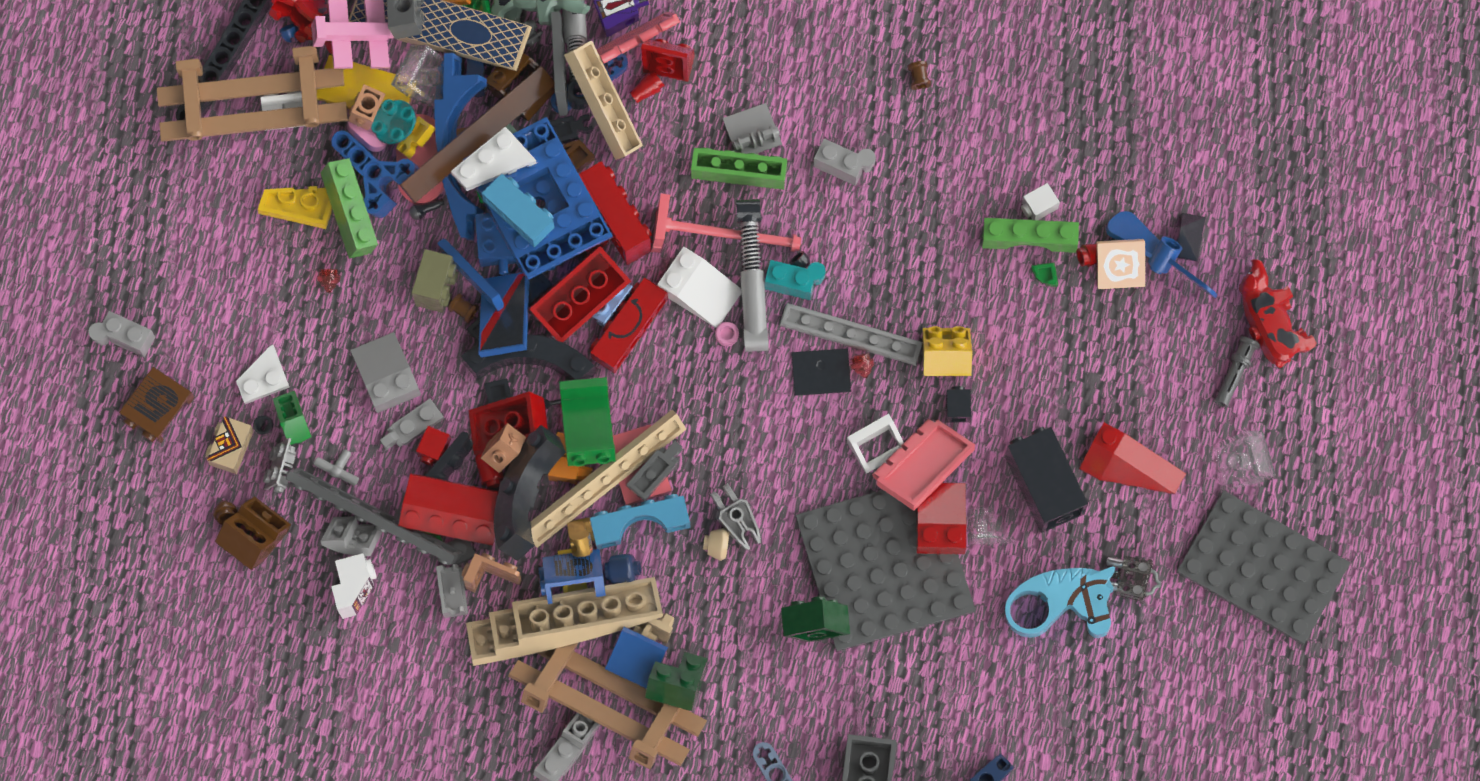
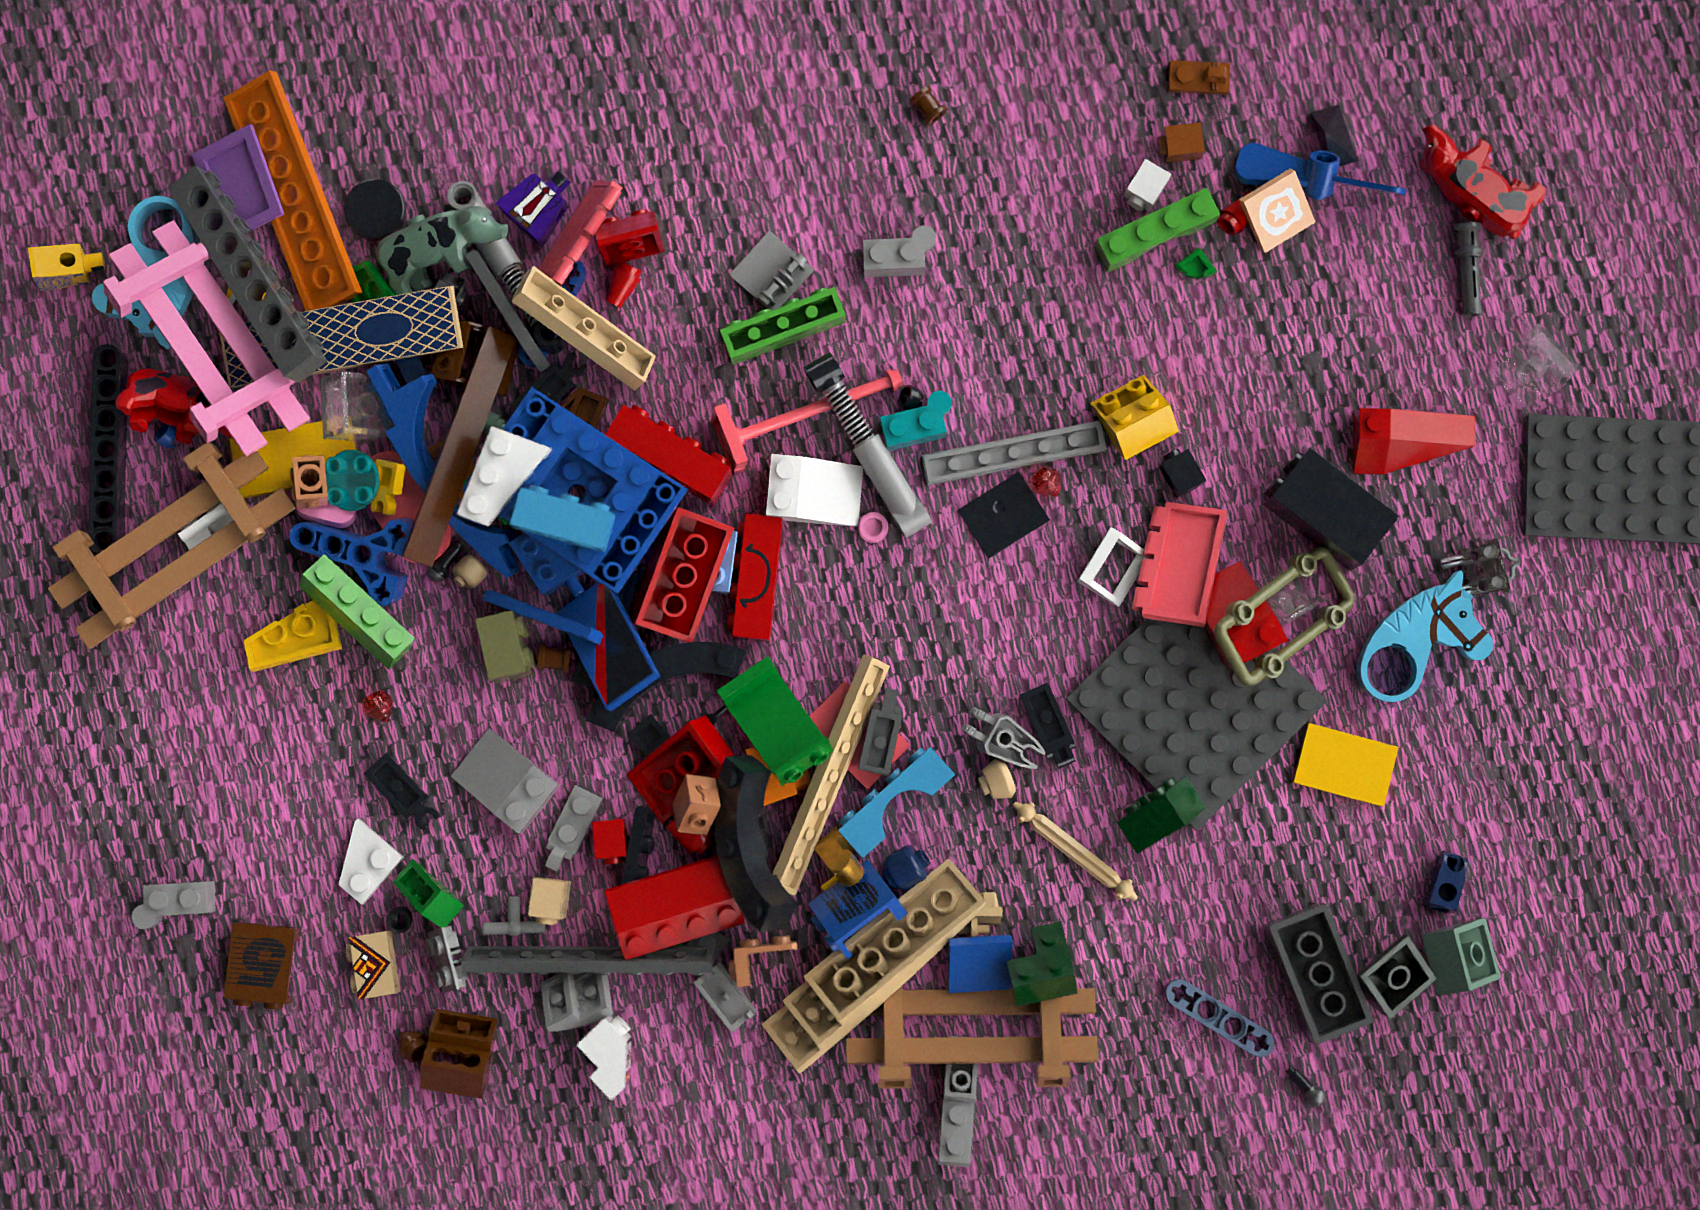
camera: 30 degrees left, 10 degrees up
none -> black plate [364,752,441,831]
none -> tan piece [452,555,487,589]
none -> tan brick [528,877,571,925]
none -> tan wheel [1013,801,1138,901]
none -> black hinge [1019,683,1076,769]
none -> dark orange brick [1157,122,1205,163]
none -> dark orange hinge [1168,60,1230,95]
none -> olive bar [1214,546,1355,686]
none -> yellow tile [1292,723,1399,807]

